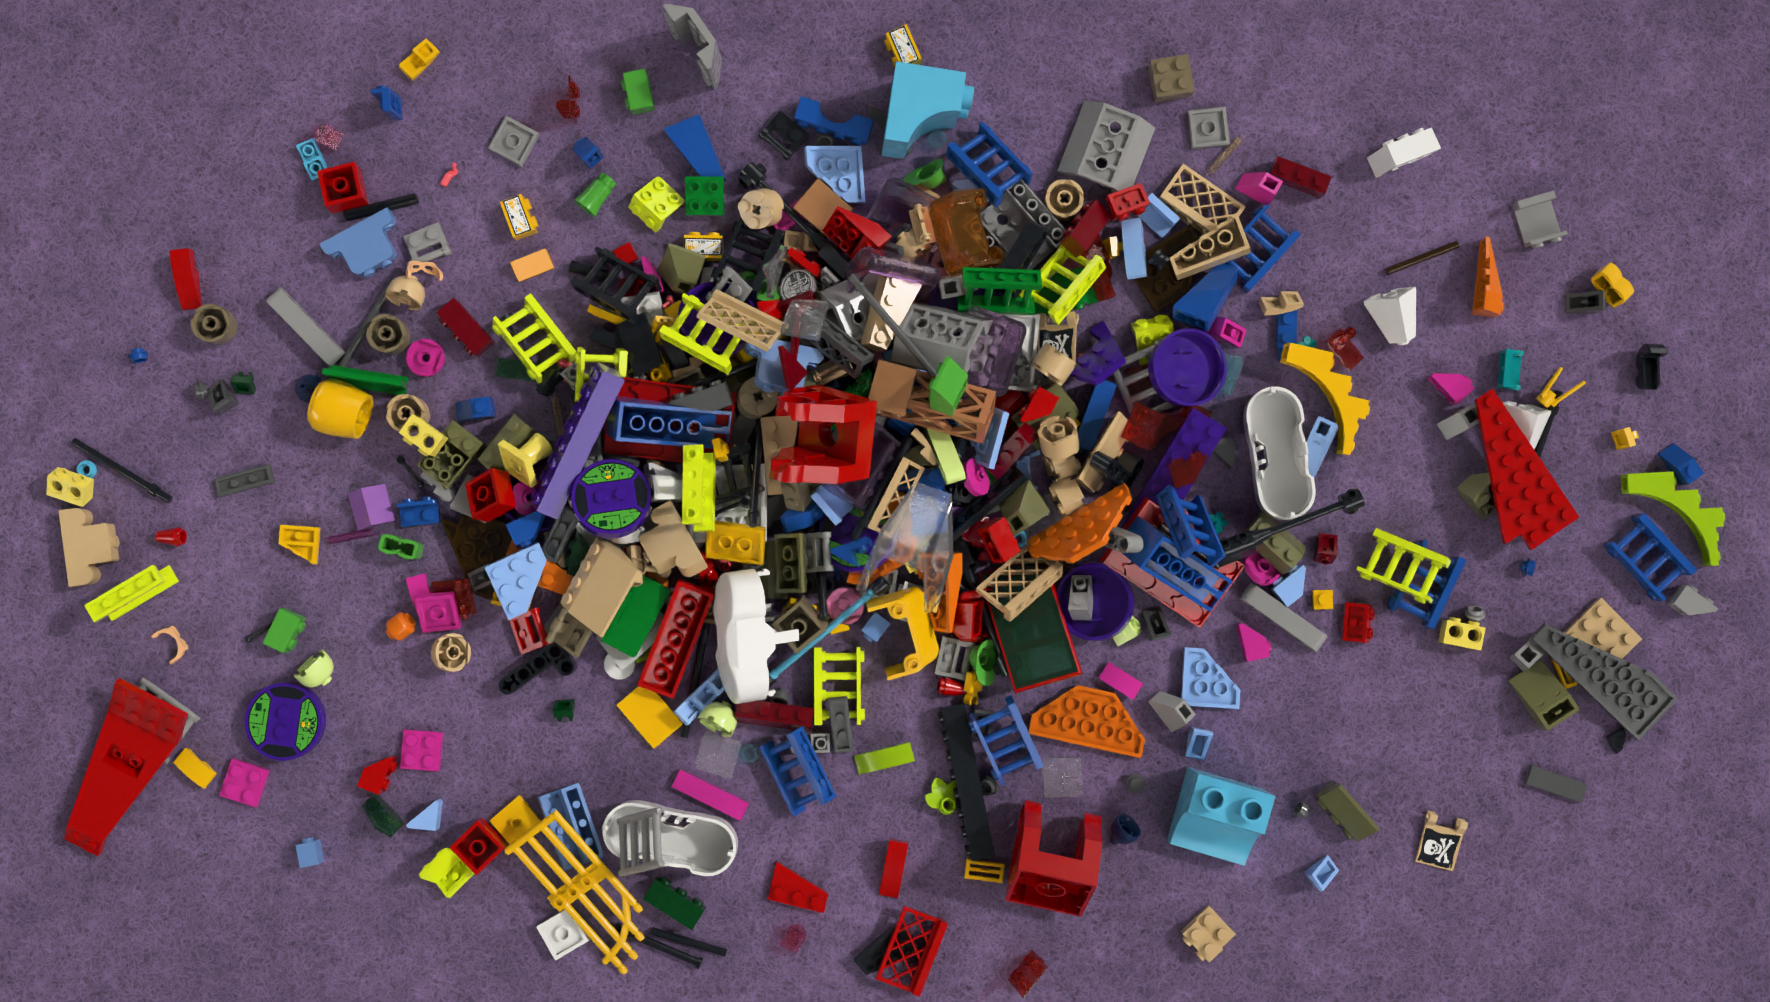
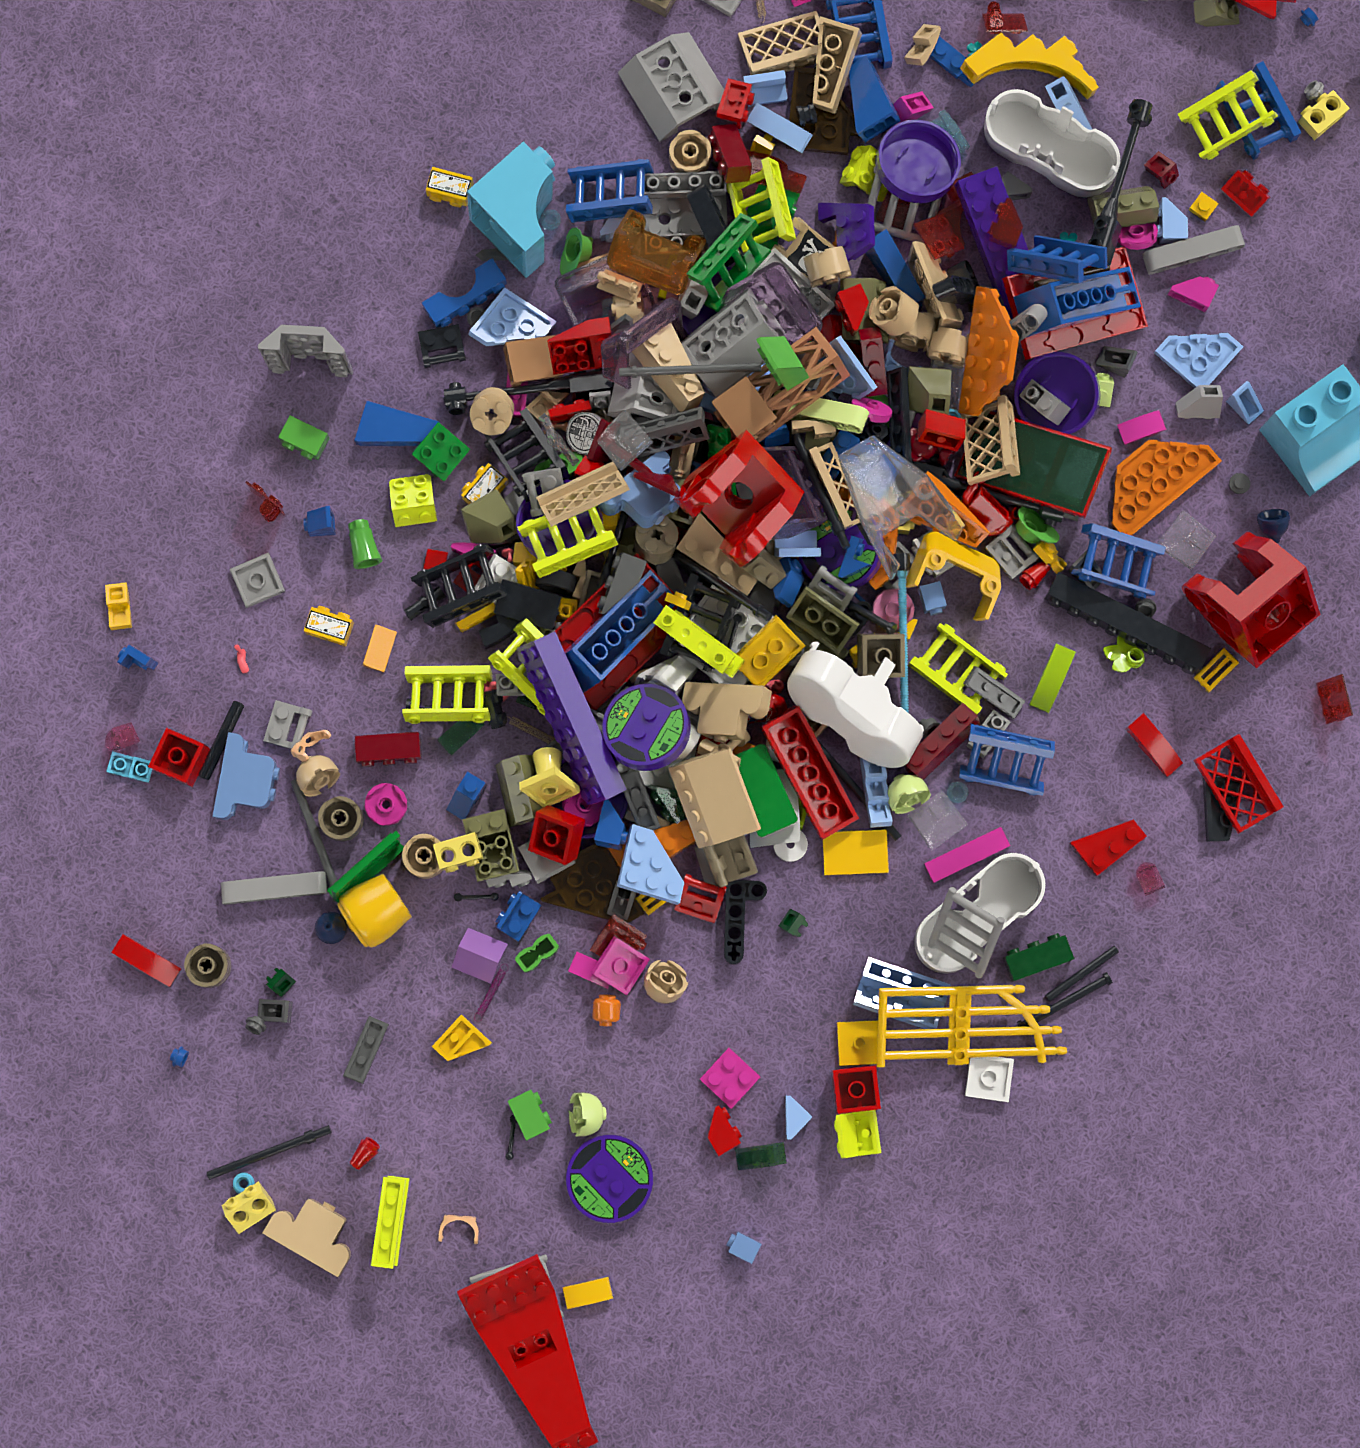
camera: 55 degrees left, 5 degrees down
dark pink plate [219,758,270,807] -> none

